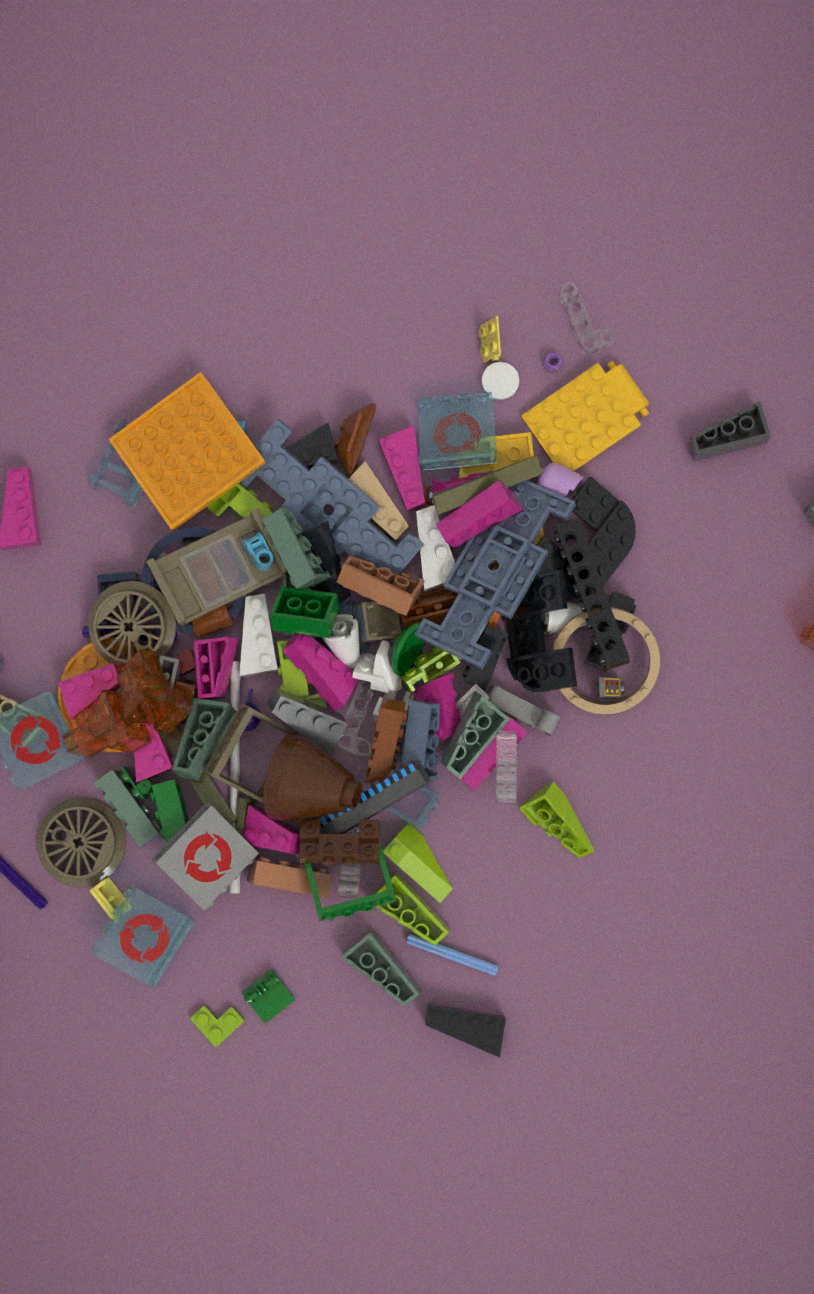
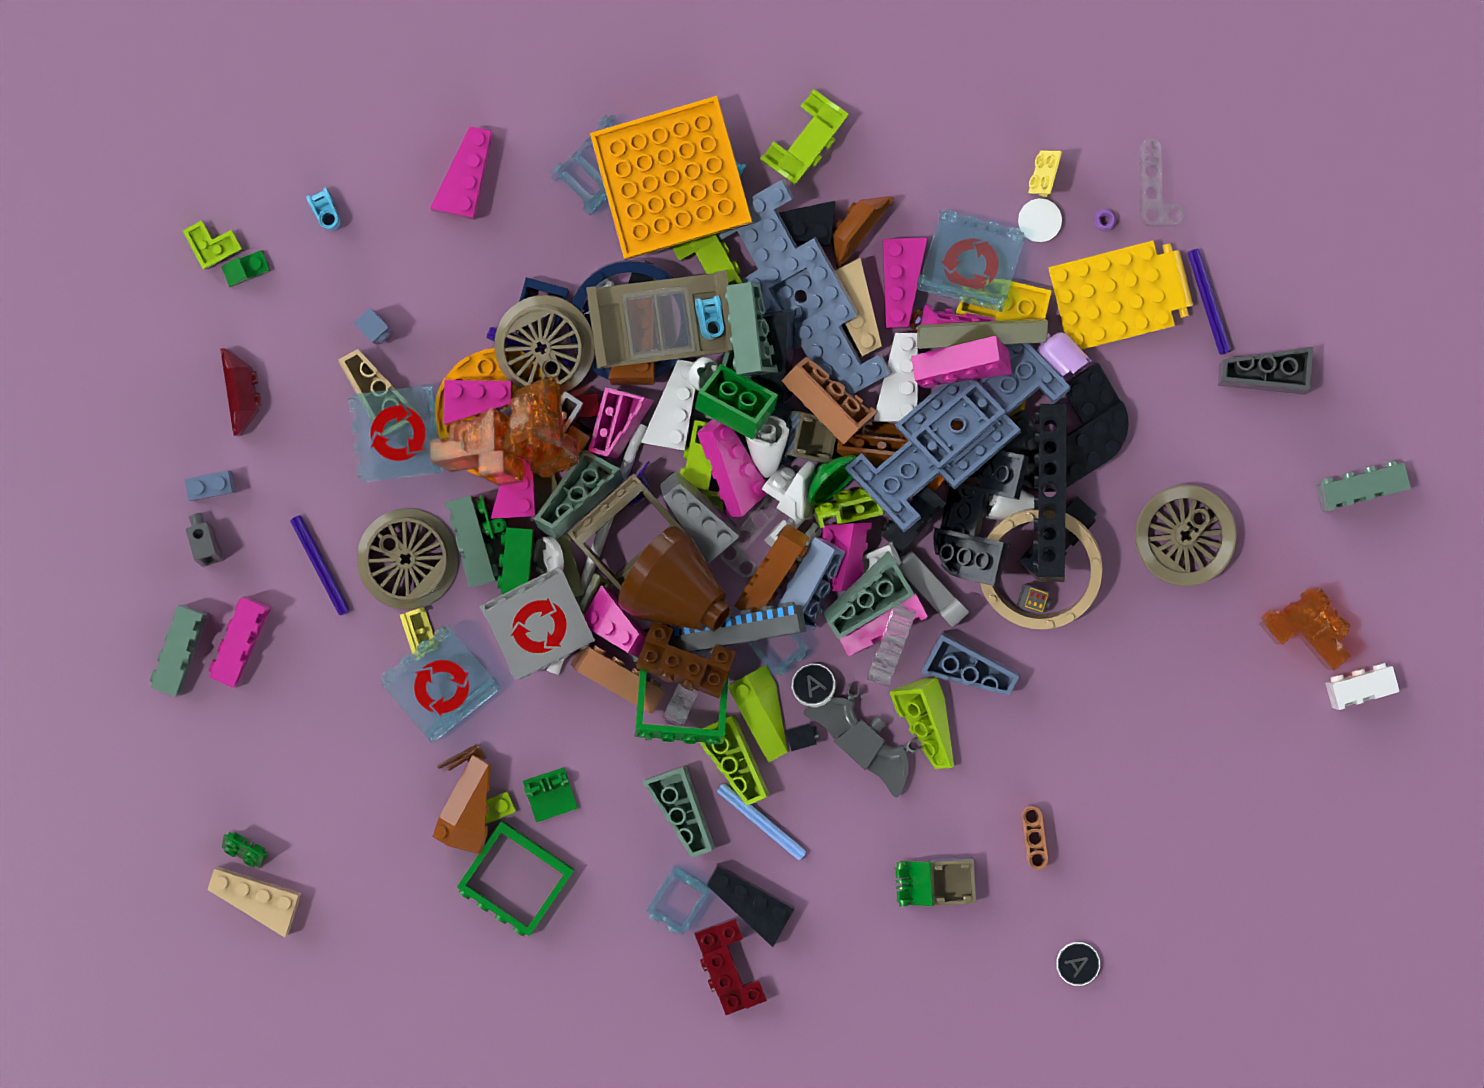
camera: 15 degrees right, 5 degrees up
none -> tan wedge [207,867,301,937]
none -> green hinge [221,832,268,868]
none -> dark orange wedge [432,755,491,854]
none -> reddish brown plant [437,744,487,771]
none -> green window [457,820,575,937]
none -> white tile [533,536,564,576]
none -> clear light blue window [646,864,711,935]
none -> white hair [688,357,718,391]
none -> dark red bracket [694,918,767,1015]
none -> lime bracket [760,89,849,185]
none -> black brick [785,722,819,752]
none -> black tile [792,664,836,707]
none -> dark grey torso [803,683,921,798]
none -> green hinge [895,861,933,907]
none -> sand blue wedge [921,632,1020,696]
none -> dark tan container [928,857,976,906]
none -> nougat beam [1021,805,1048,870]
none -> black tile [1056,942,1100,986]
none -> dark tan piece [1135,485,1237,586]
none -> dark purple axle [1187,249,1231,355]

